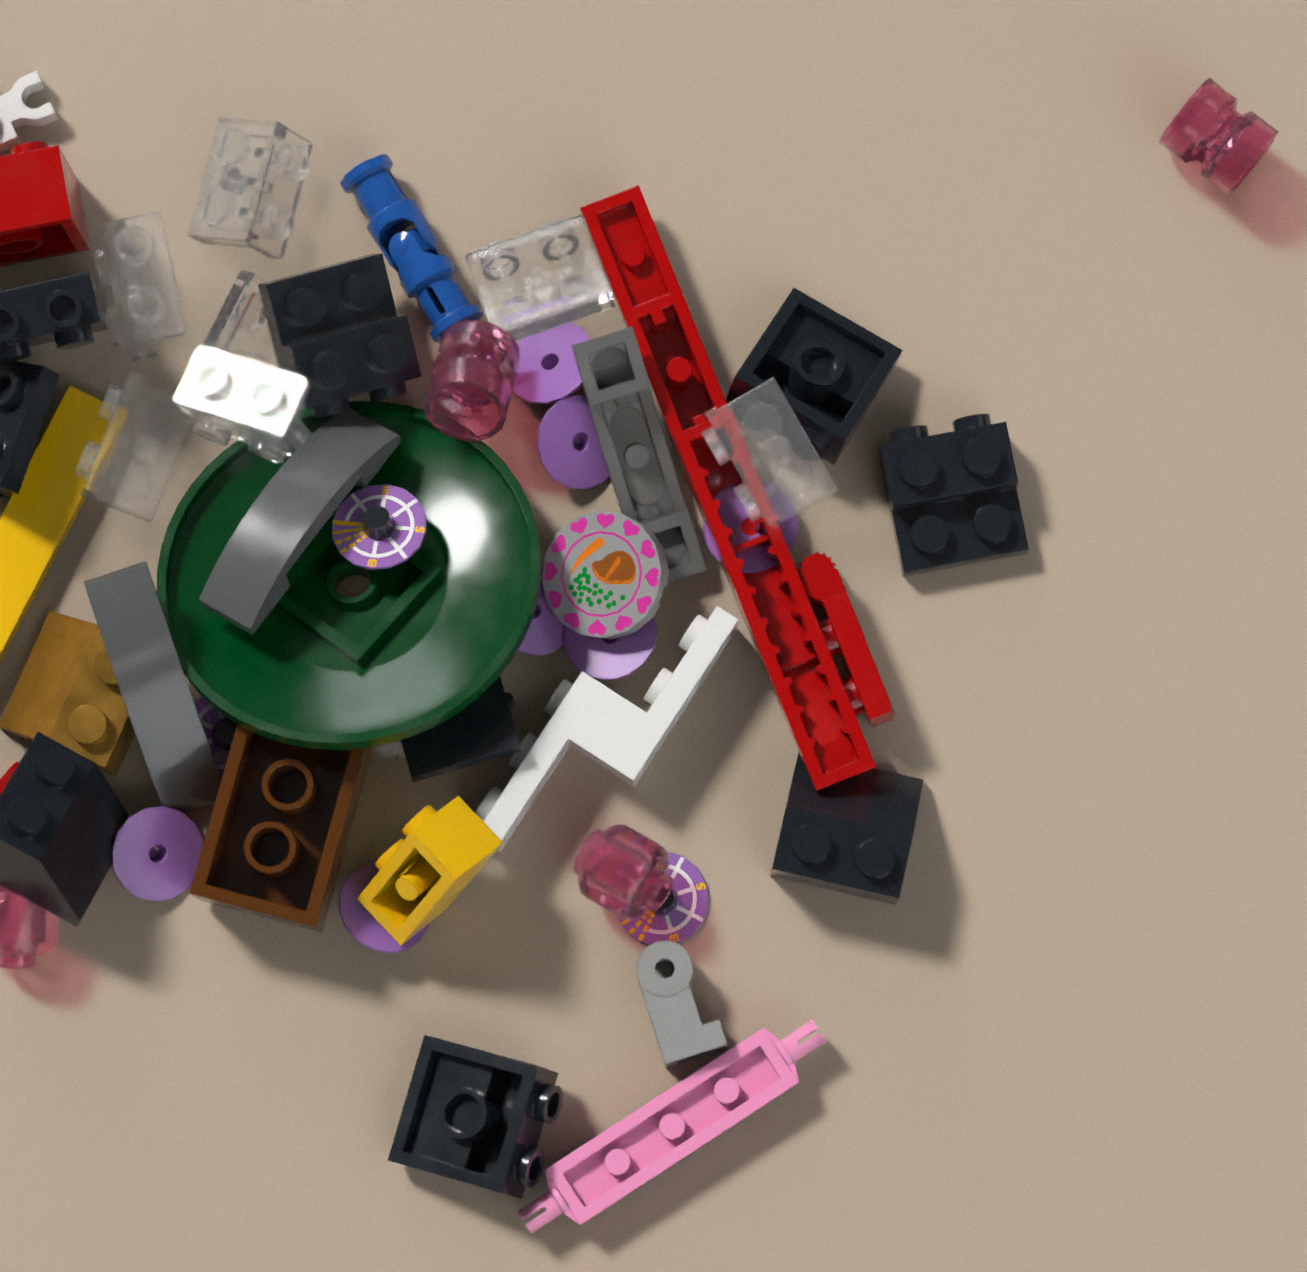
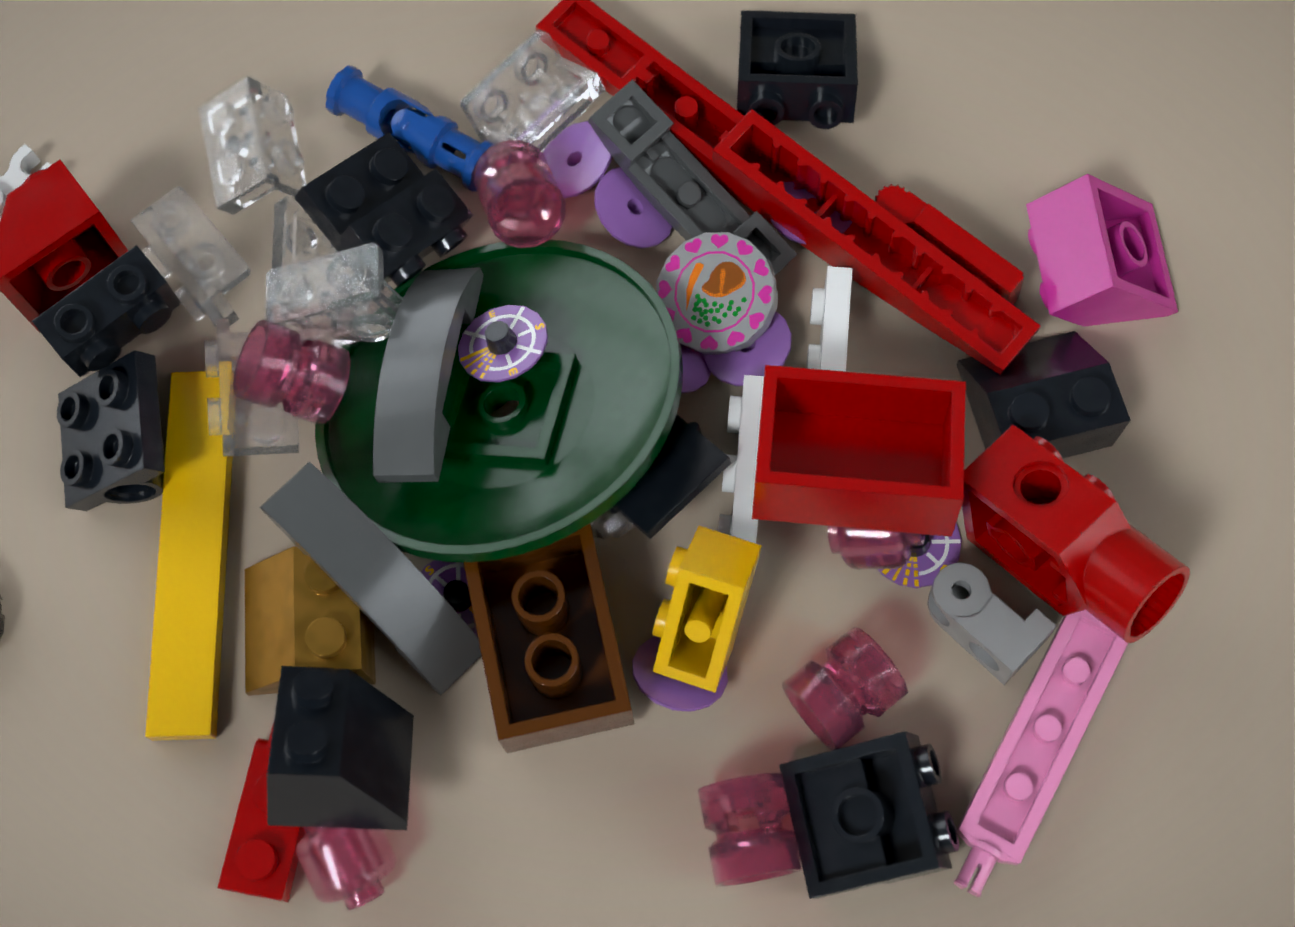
camera: 25 degrees left, 10 degrees down
medium lavender piece [111,806,203,901] -> none
clear bracket [701,377,838,528] -> none
black plate [878,414,1029,577] -> none
none -> clear pink wheel [233,319,350,425]
none -> clear pink wheel [698,773,802,887]
none -> red piece [752,365,966,537]
none -> clear pink wheel [782,627,908,750]
none -> red brick [962,424,1190,643]
none -> dark pink slope [1026,174,1178,327]

